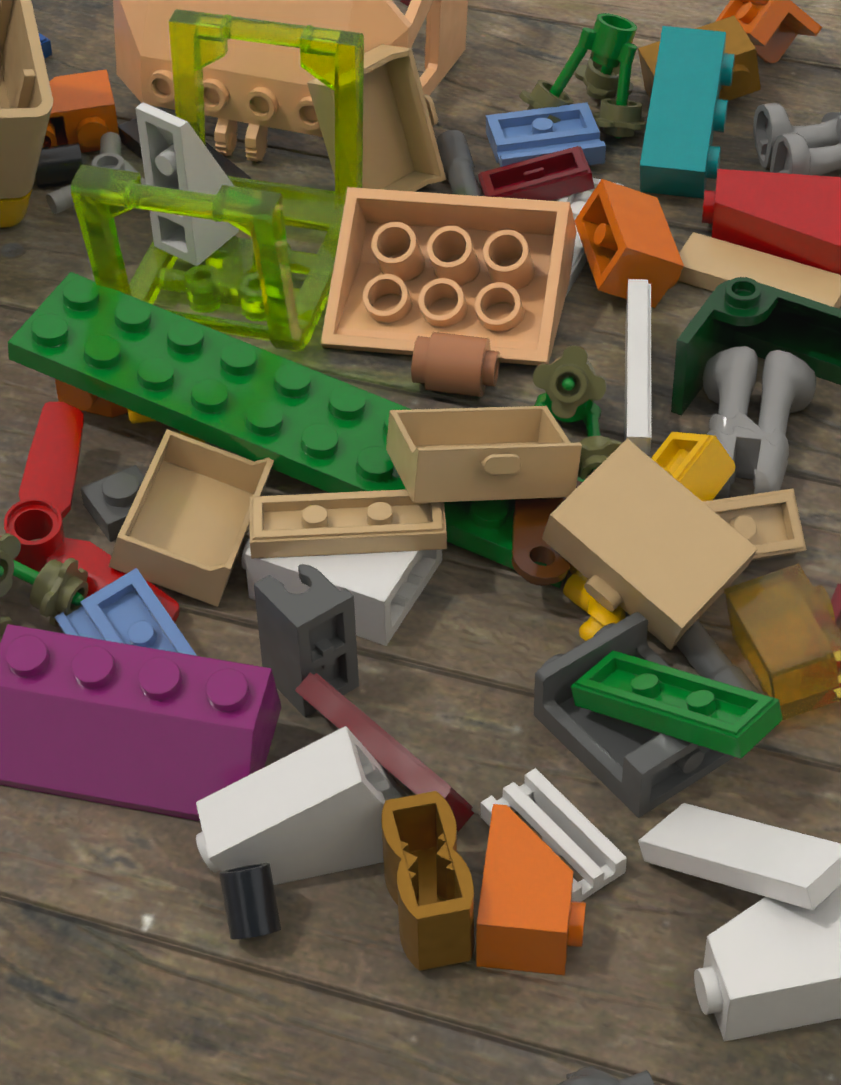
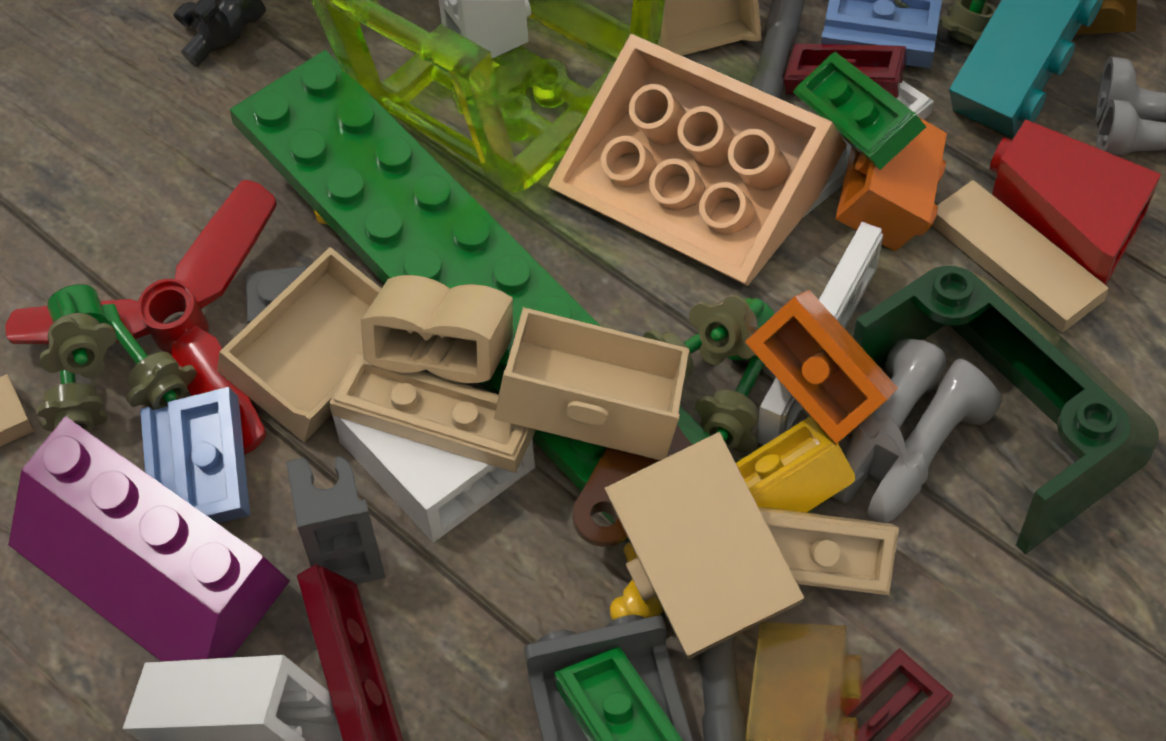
camera: 25 degrees right, 10 degrees up
nougat brick [411,332,500,397] -> none
none -> tan brick [361,275,513,383]
none -> orange brick [745,290,898,444]
none -> green tile [793,52,926,170]

